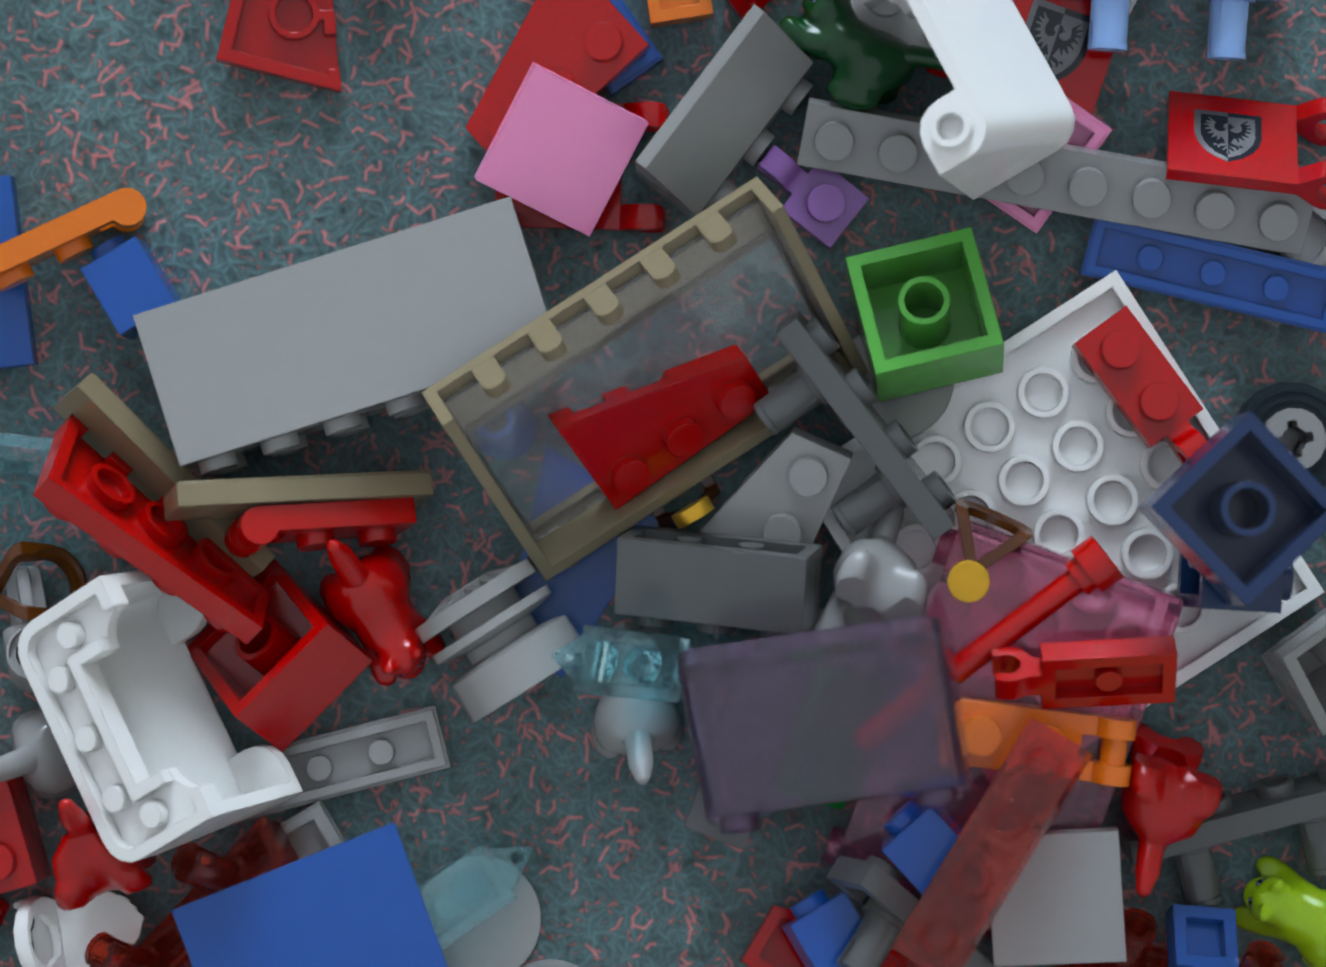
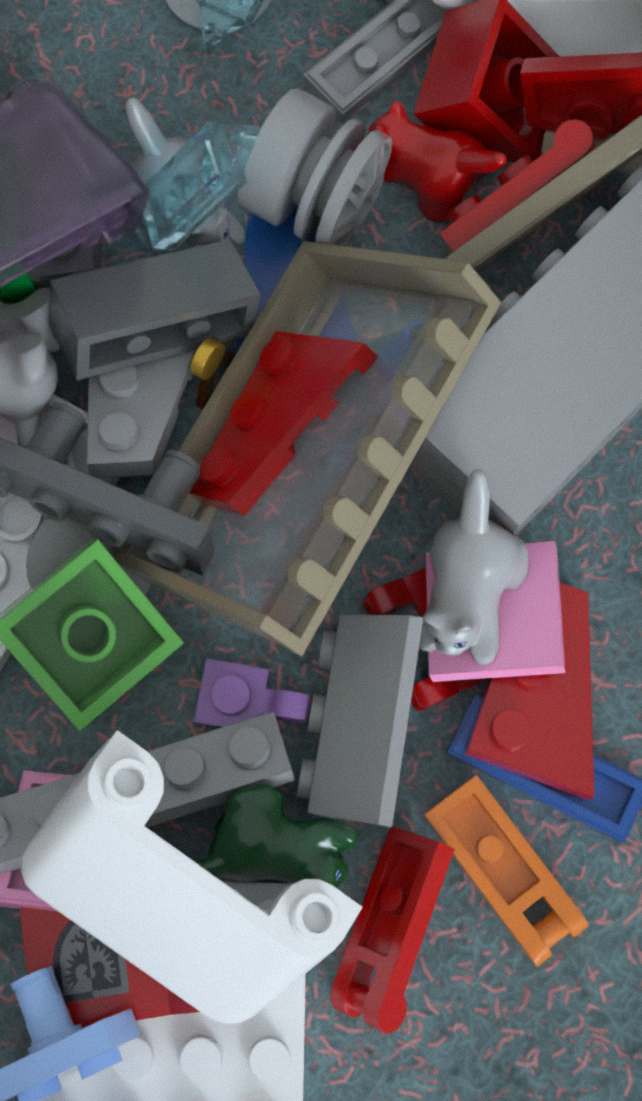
camera: 155 degrees right, 10 degrees down
none -> light grey animal [419,469,529,666]

